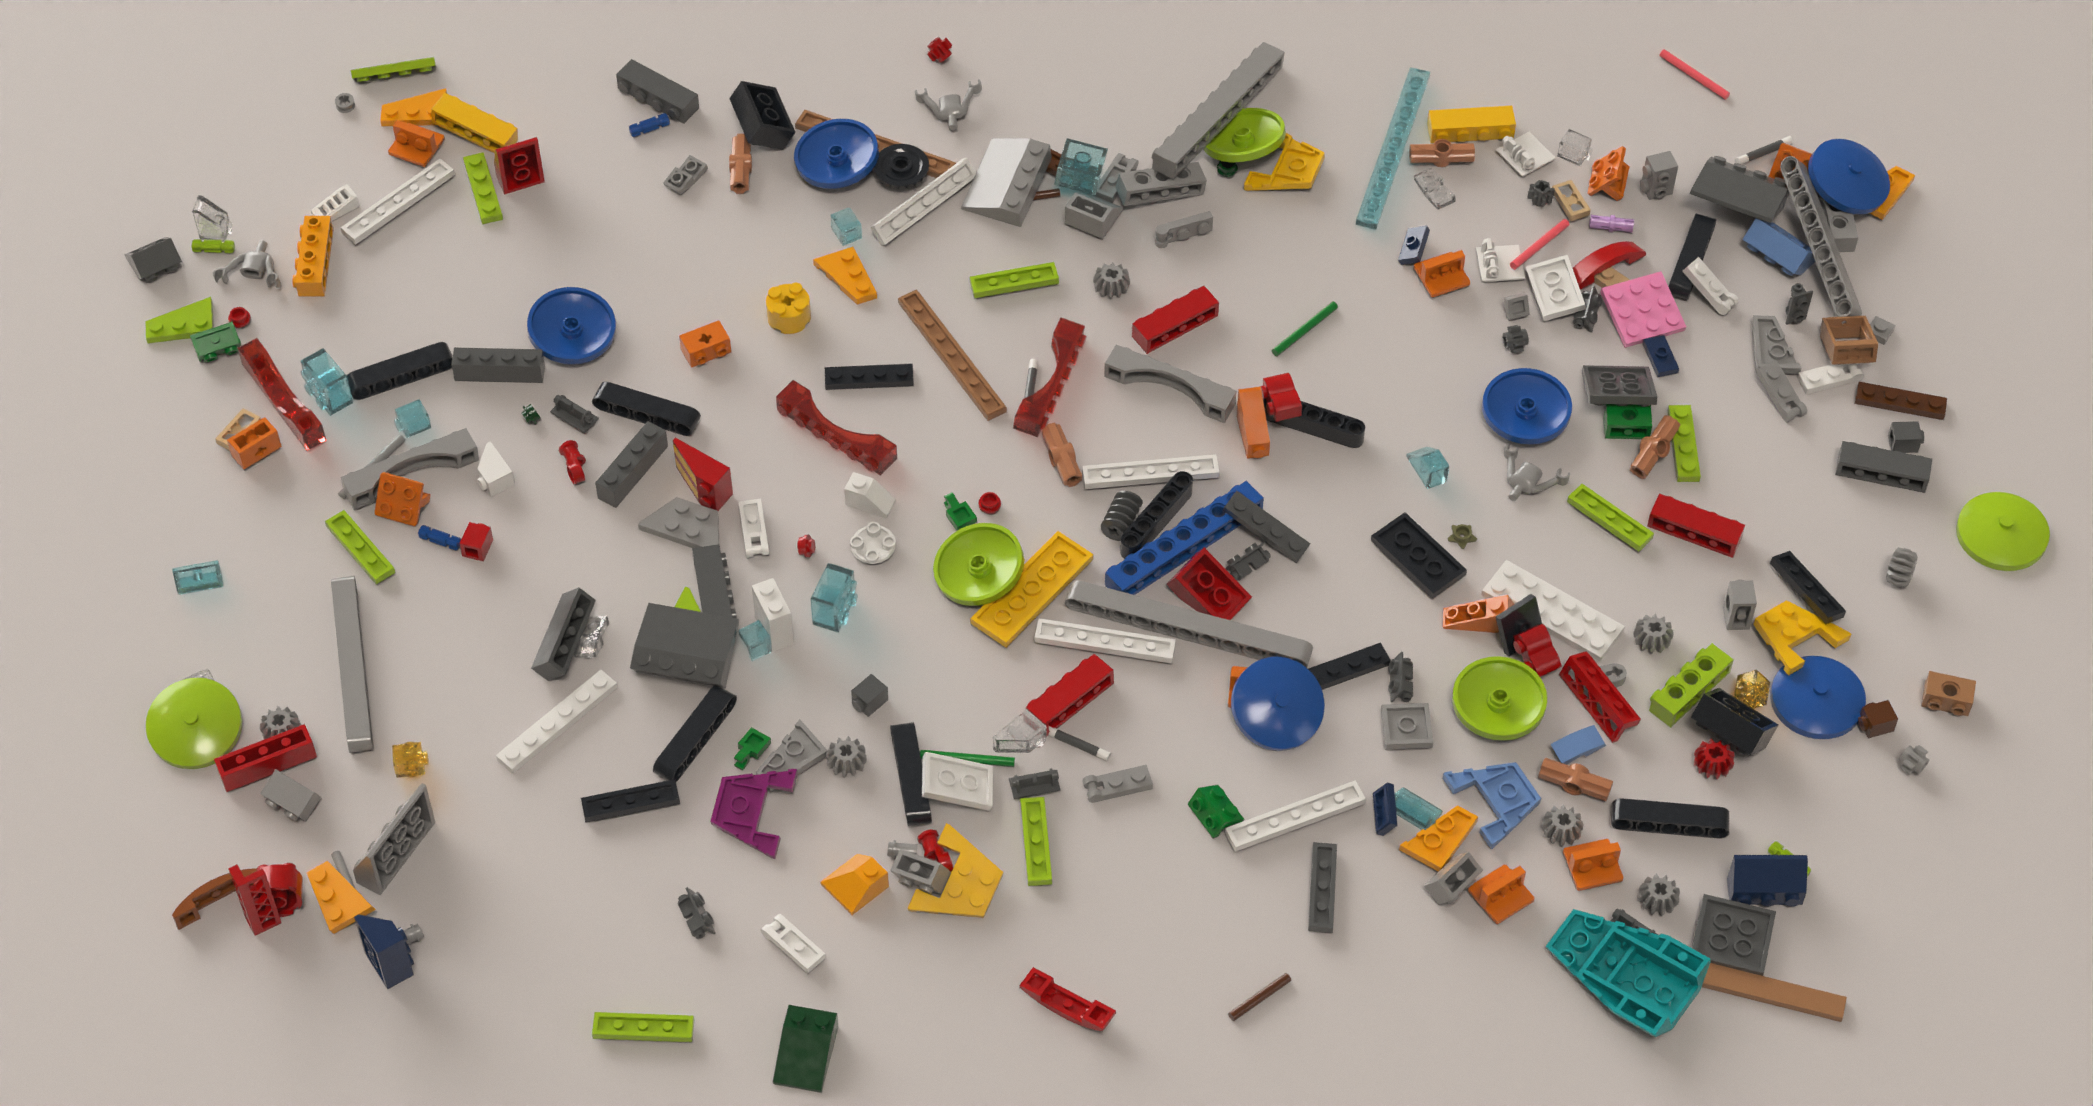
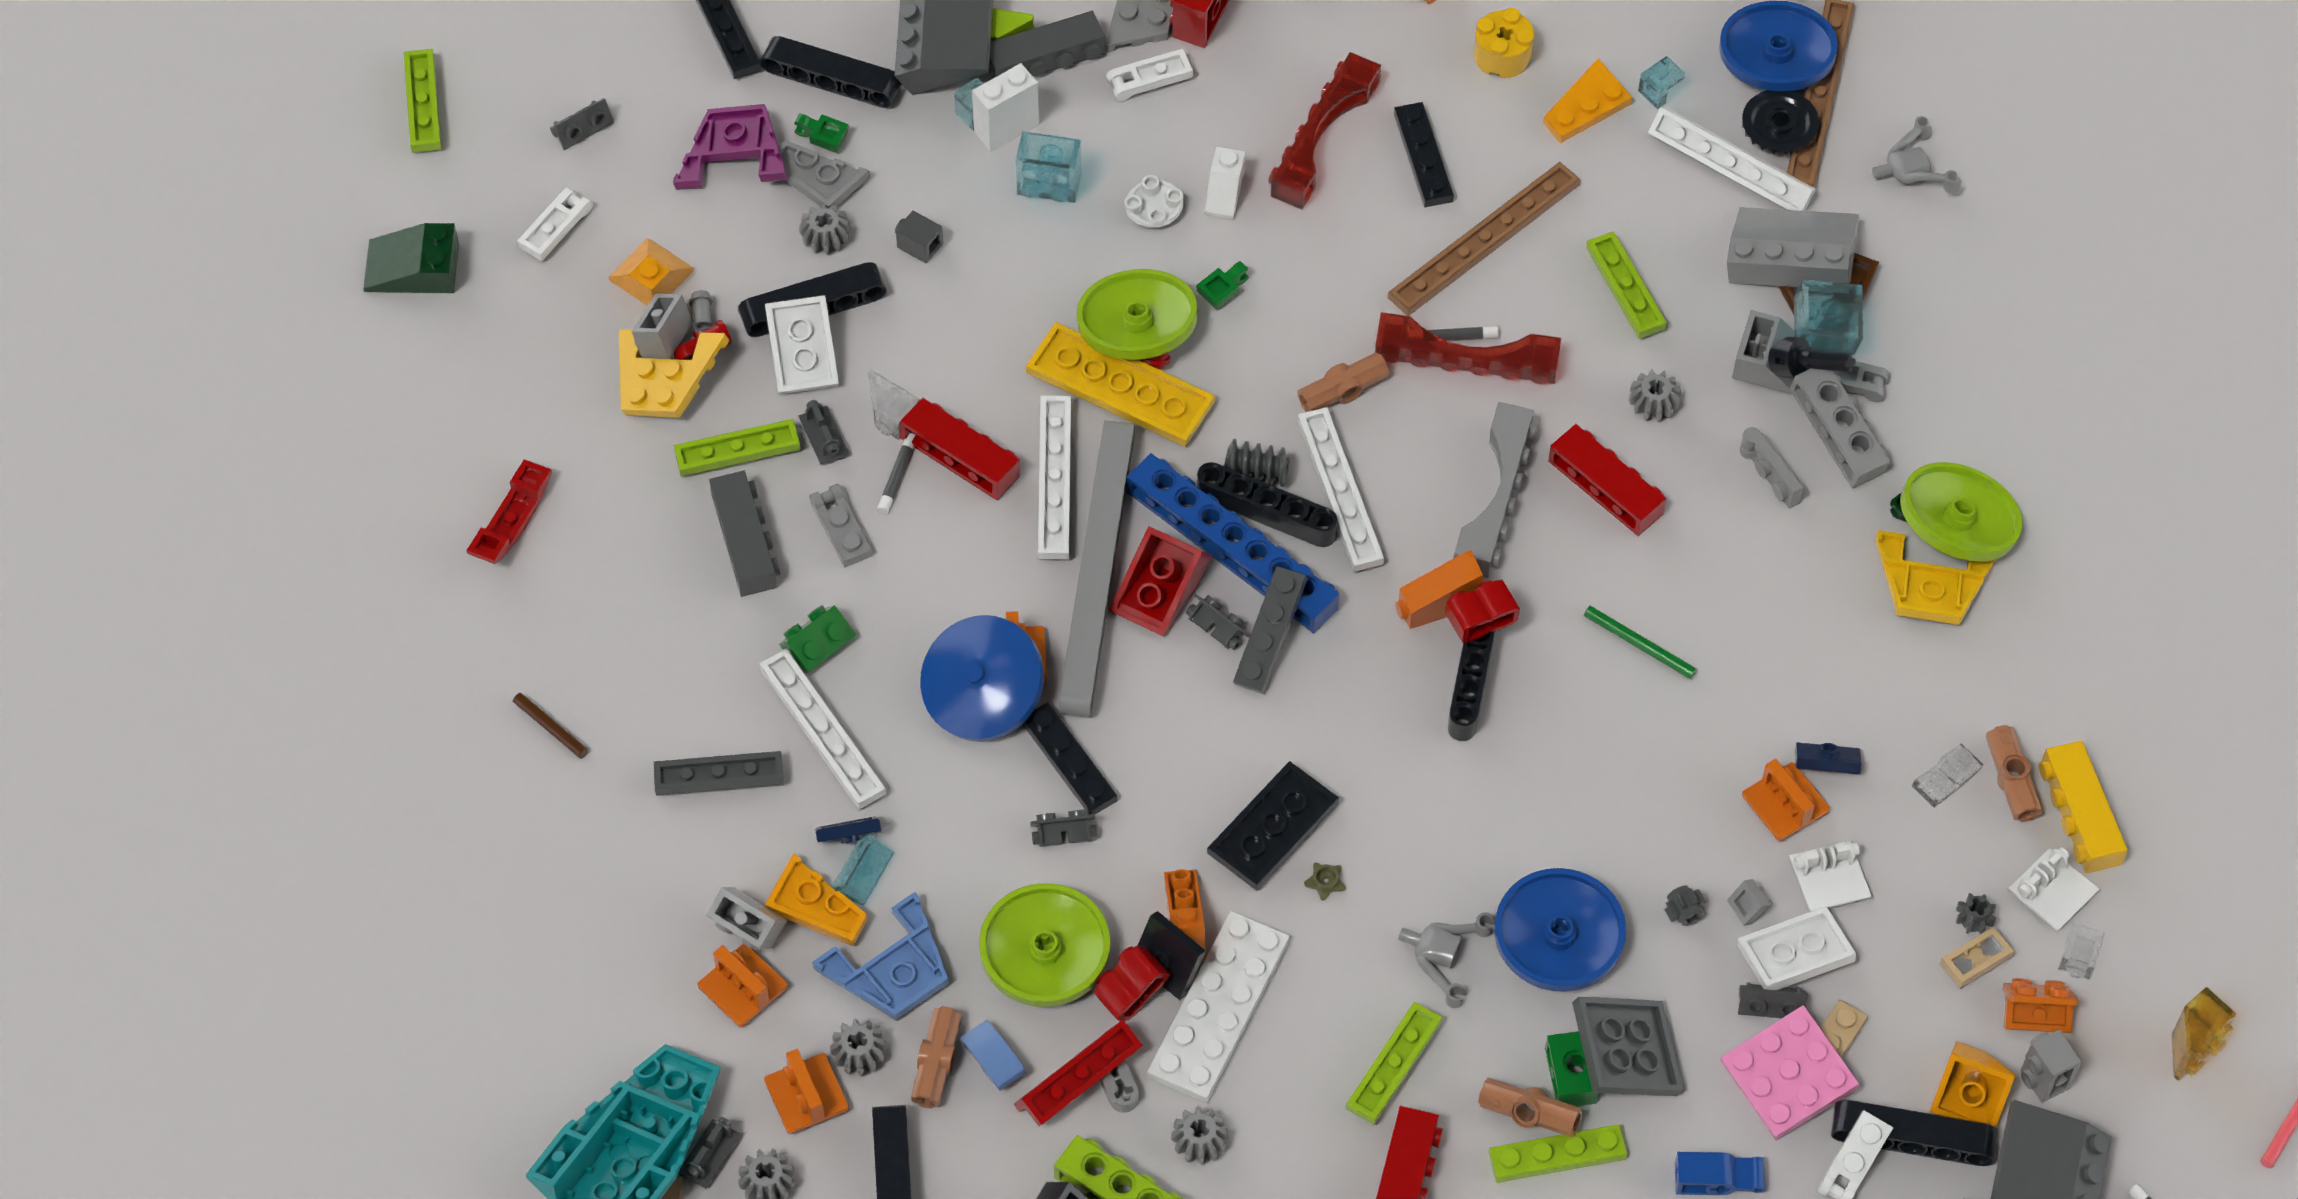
camera: 80 degrees right, 5 degrees up
red plate [797,534,816,557] -> none
green bar [920,750,1015,767] -> none
red gear [927,37,952,63] -> none
red plate [978,492,1001,514] -> none
light grey brick [1151,42,1285,179] -> none
clear light blue plate [1356,67,1430,230] -> none
light grey plate [1381,703,1433,750] -> none
clear light blue slope [1406,446,1449,489] -> none
coral bar [1510,219,1569,270] -> none
red slope [1572,241,1646,290] -> none
lavender pin [1589,214,1634,233] -> none
dark blue plate [1643,335,1679,377] -> none
none -> dark grey brick [709,470,781,597]
none -> blue piece [1674,1152,1765,1195]
none -> black piece [1768,337,1856,378]
none -> light orange slope [1929,1041,2016,1127]
none -> clear yellow slope [2171,987,2236,1081]

